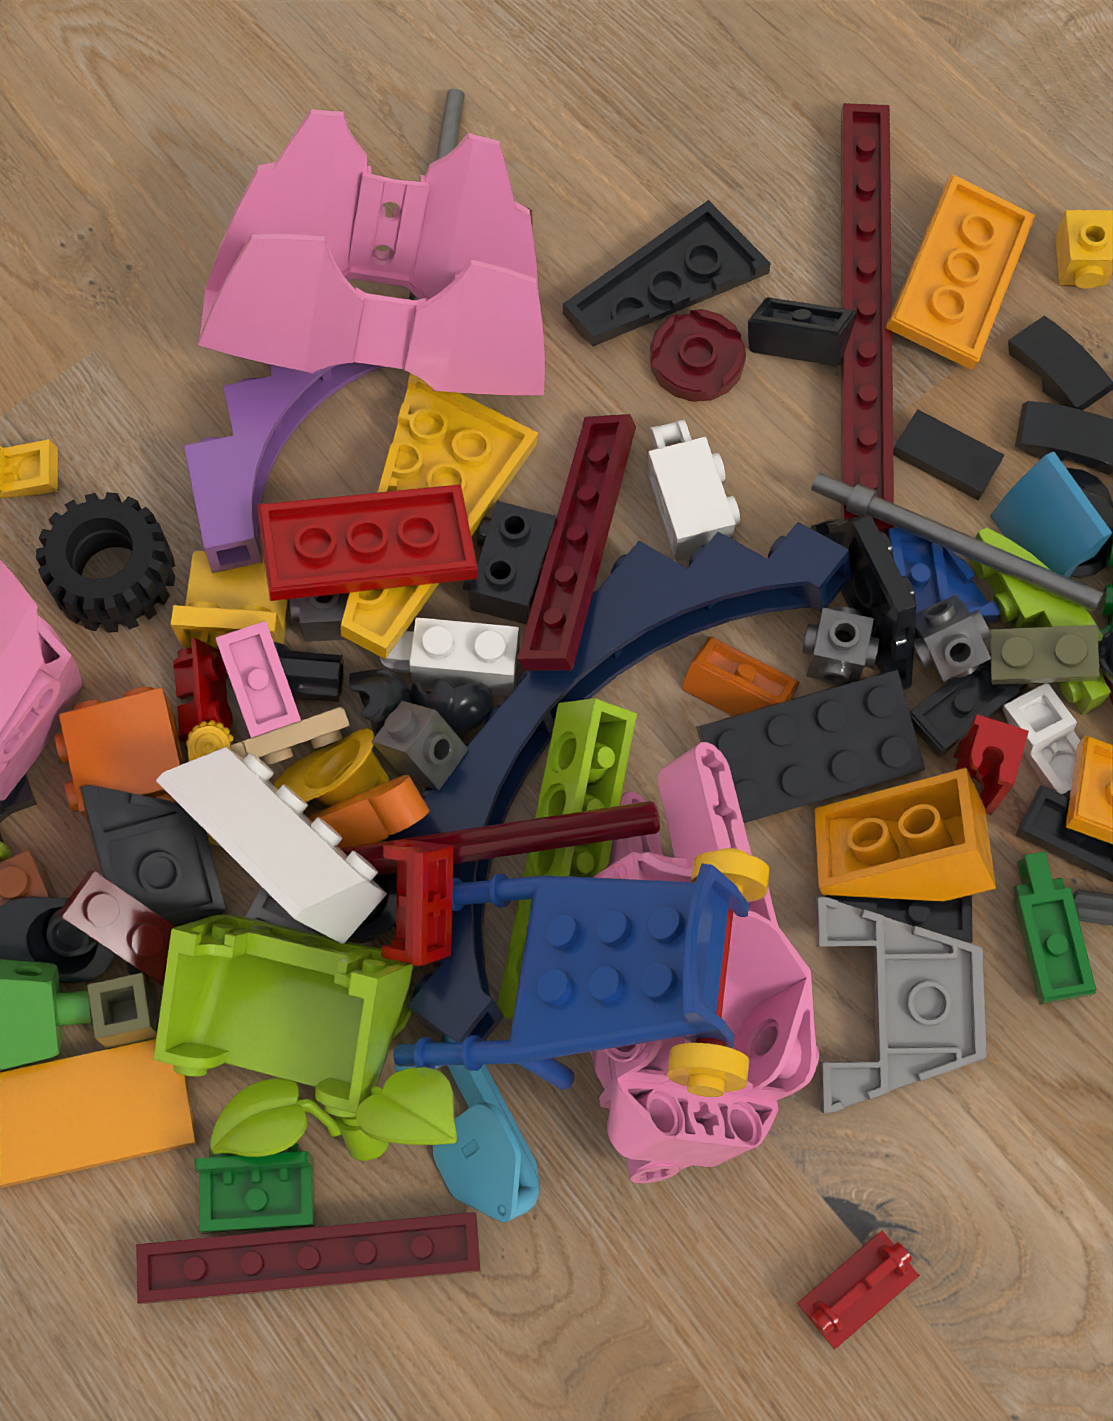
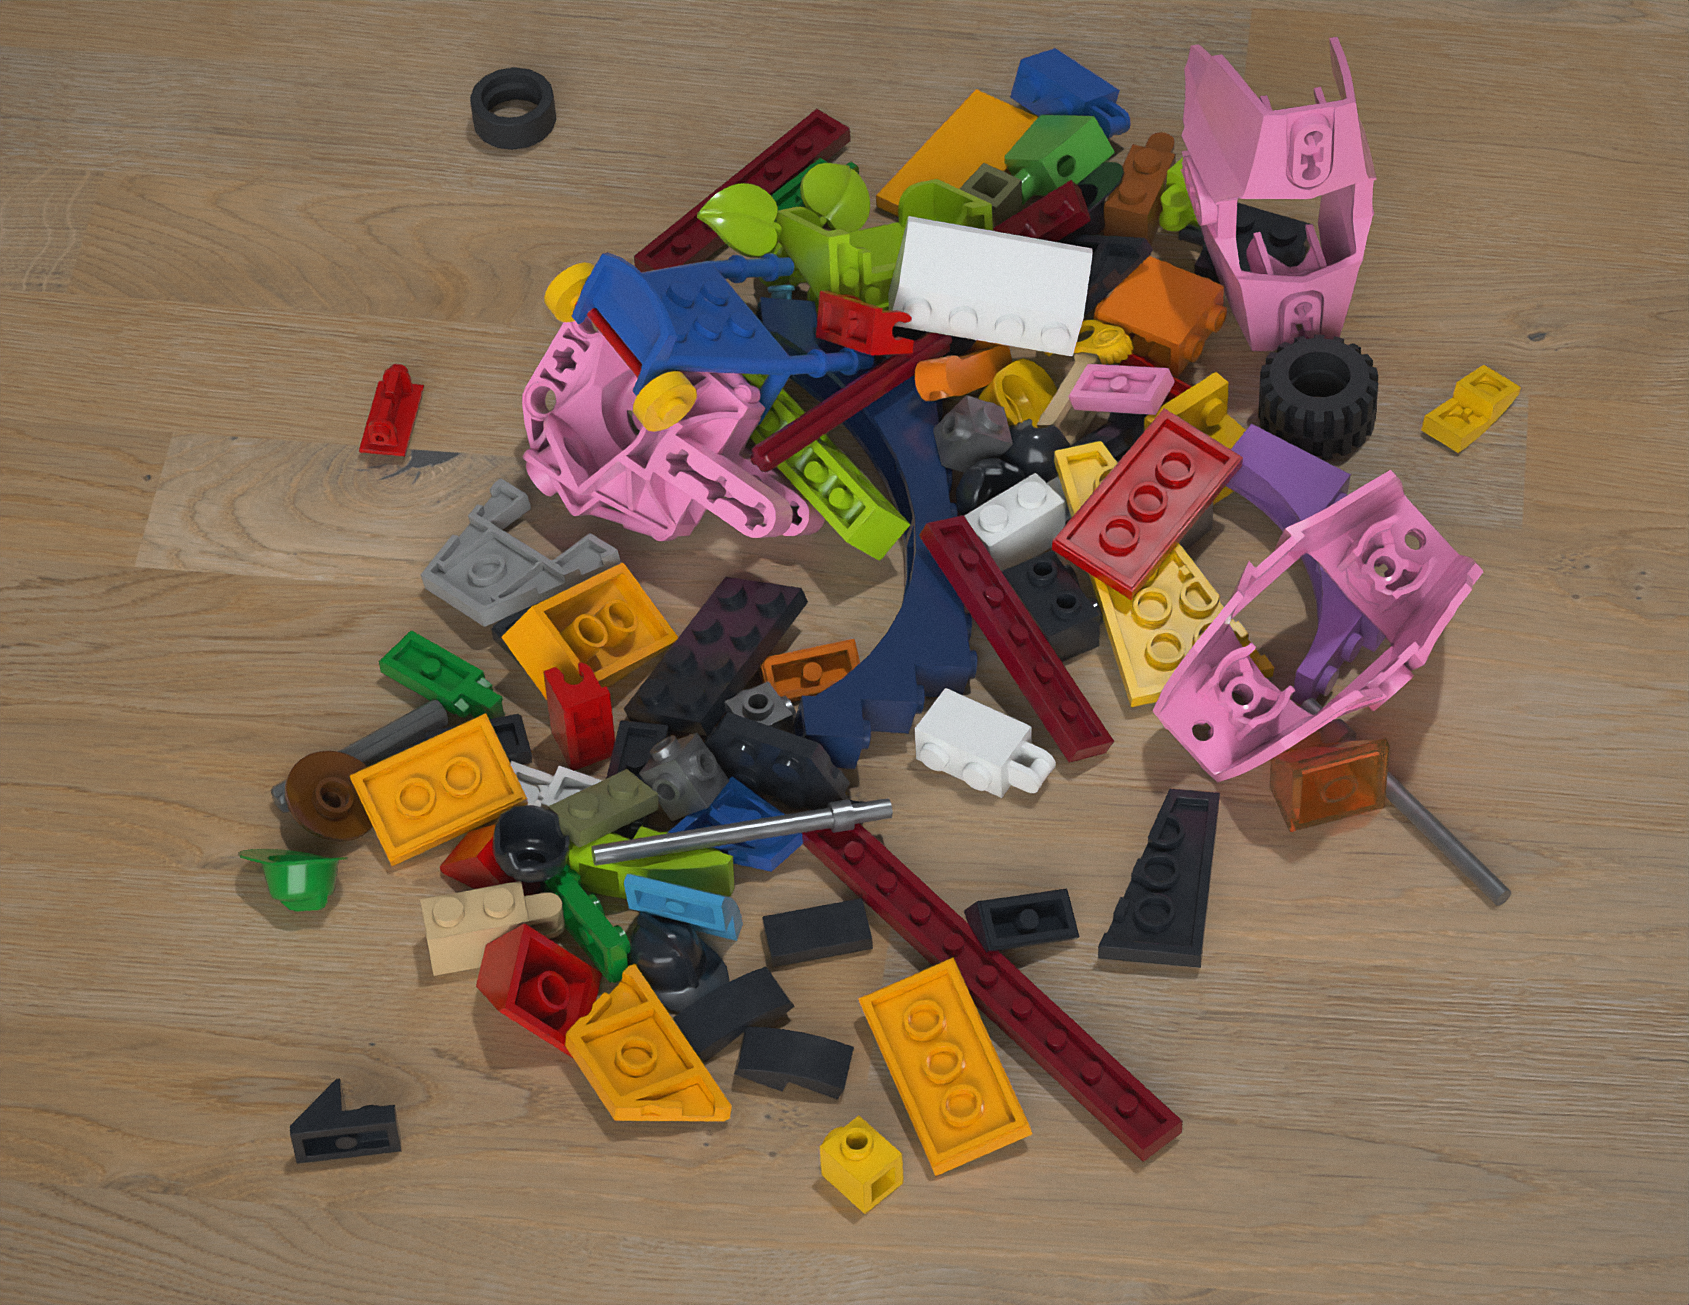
camera: 140 degrees right, 20 degrees down
dark red tile [650,309,746,402] -> none

